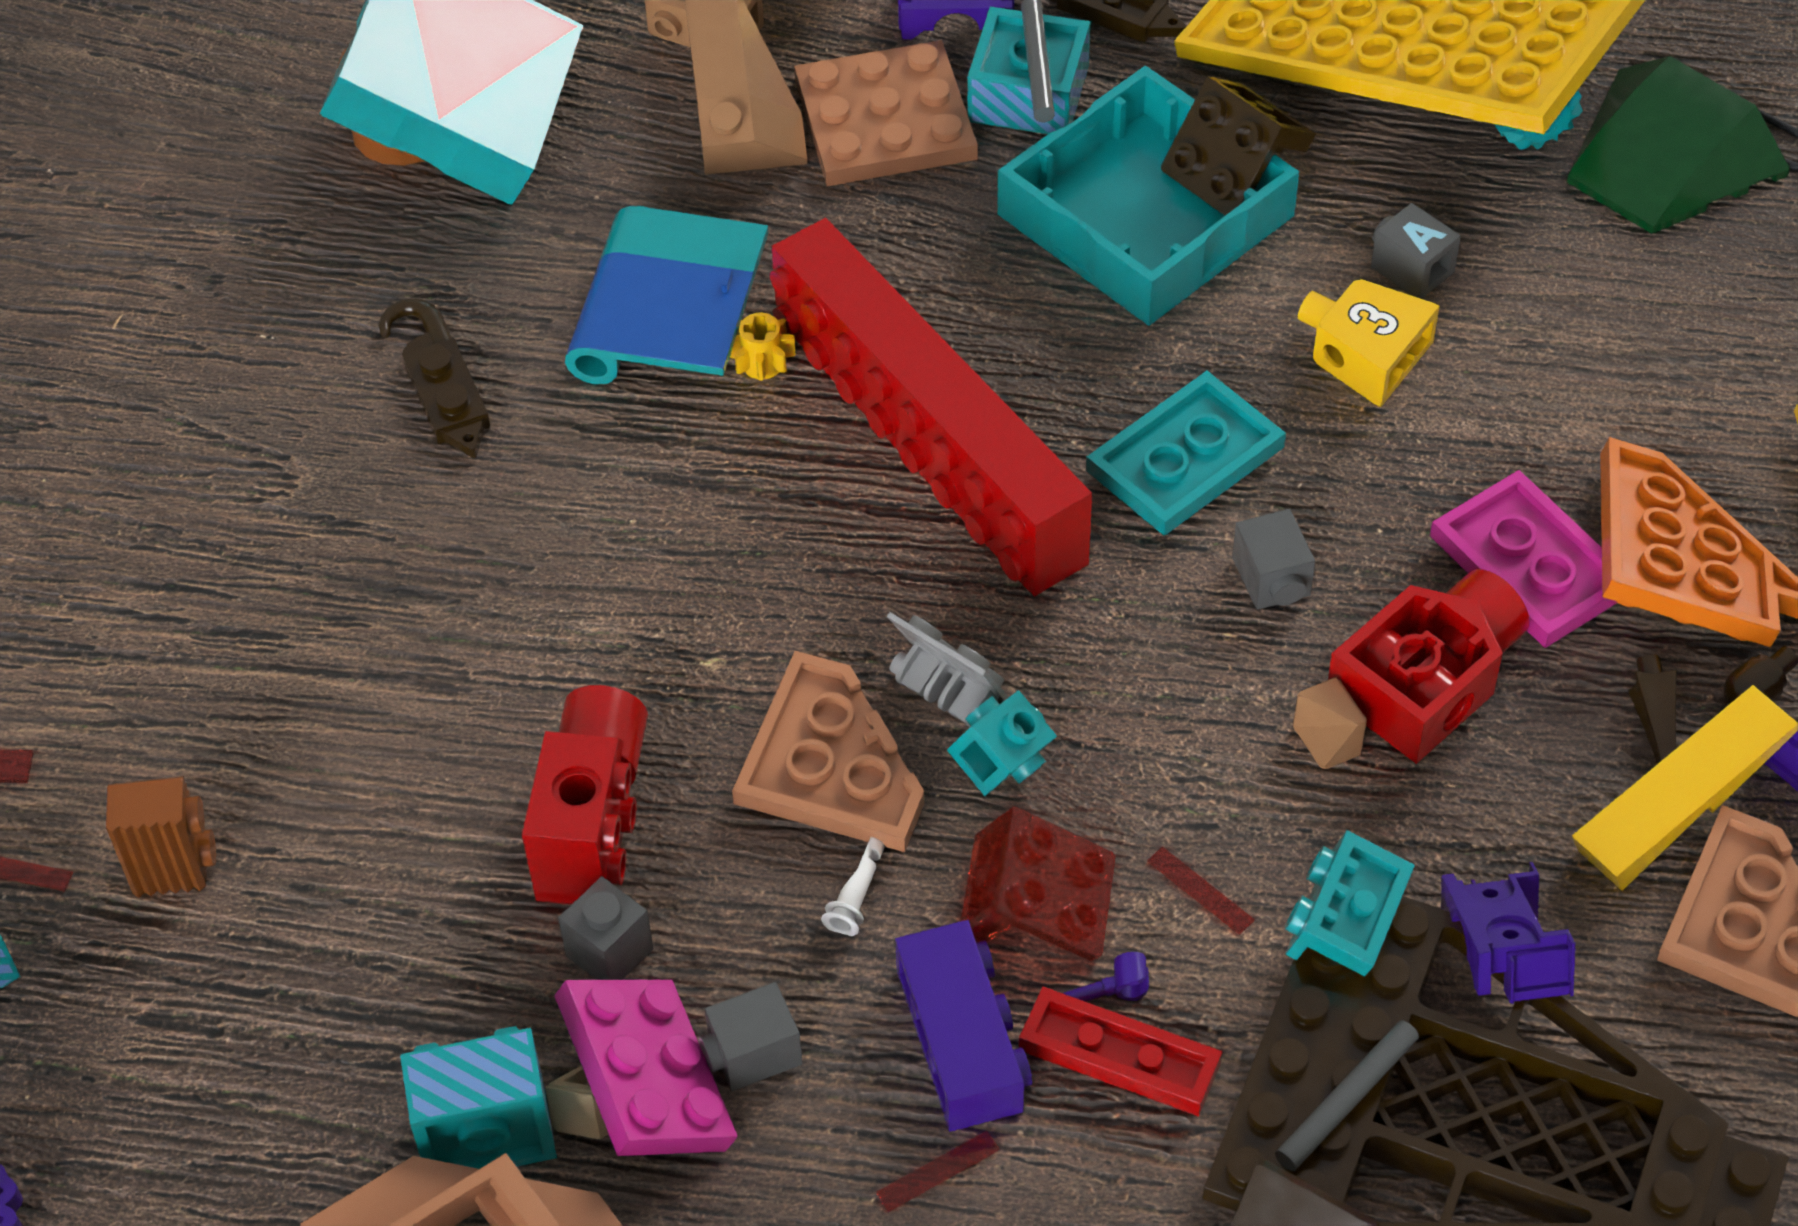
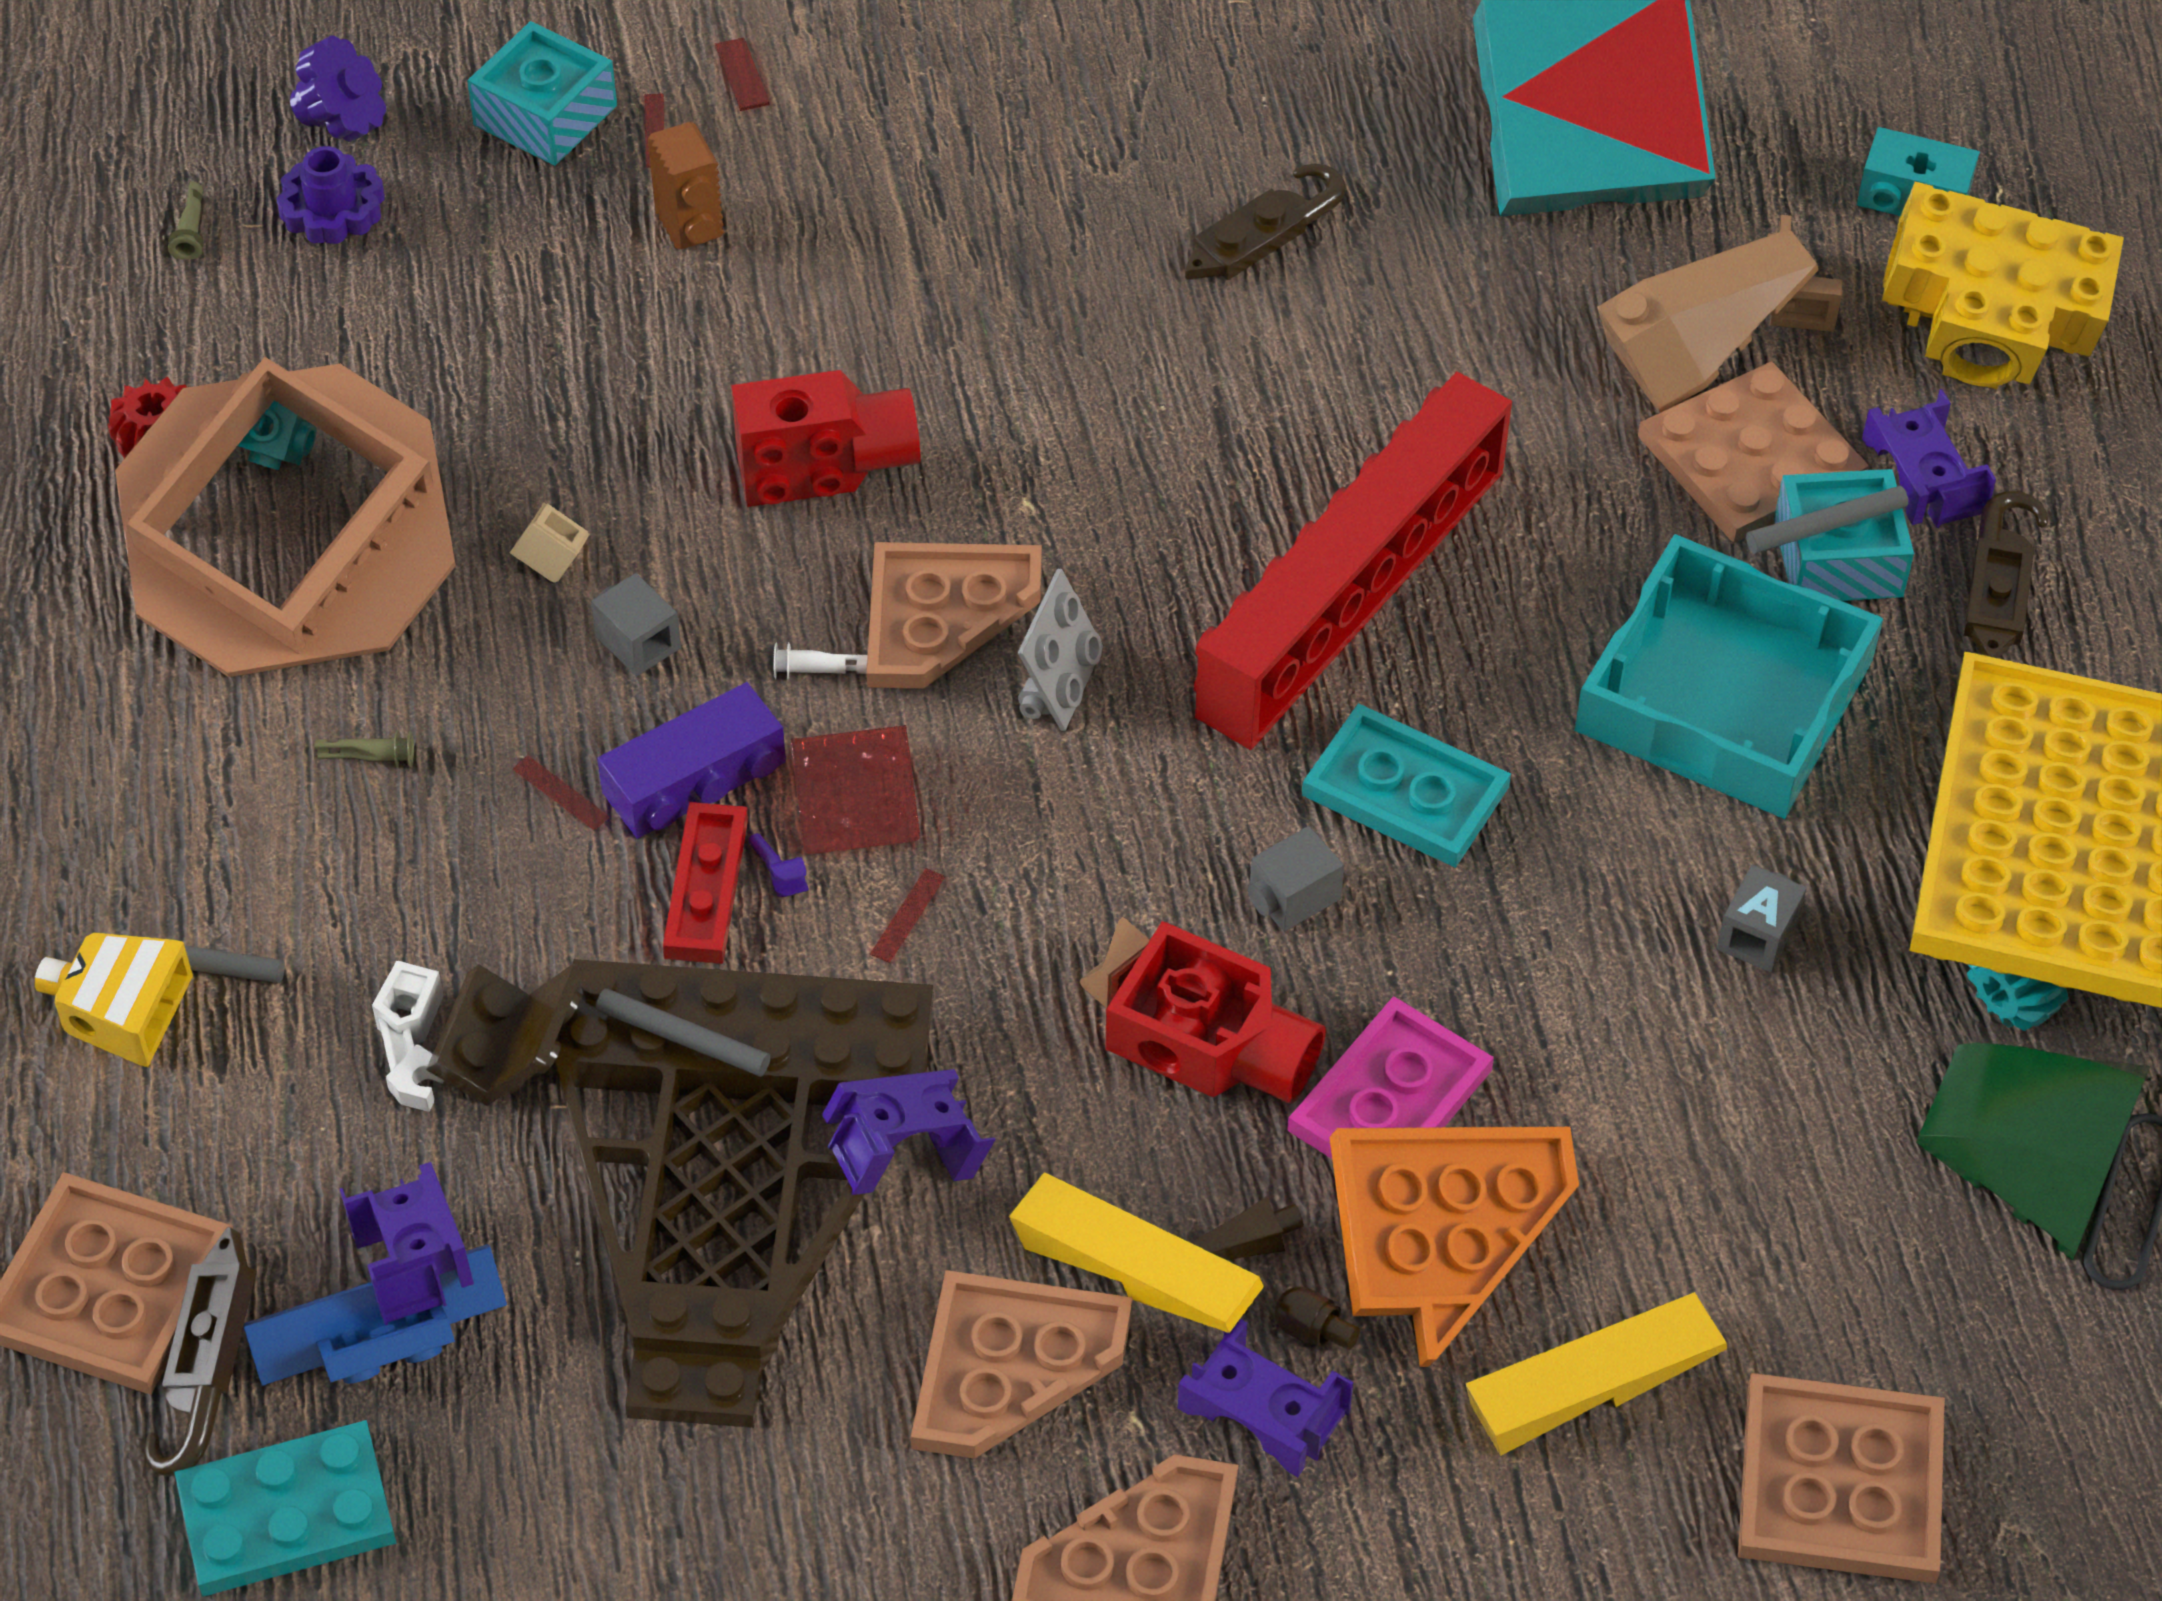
camera: 70 degrees right, 0 degrees up
teal container [400,1026,557,1169] -> none
dark pink plate [554,980,738,1156] -> none
dark grey brick [558,876,654,980] -> none
blue door [565,206,769,384] -> none
yellow gear [730,312,796,381] -> none
teal brick [947,690,1057,796] -> none
dark brown bracket [1161,76,1316,215] -> none
teal bracket [1284,830,1415,976] -> none
yellow torso [1298,279,1440,407] -> none

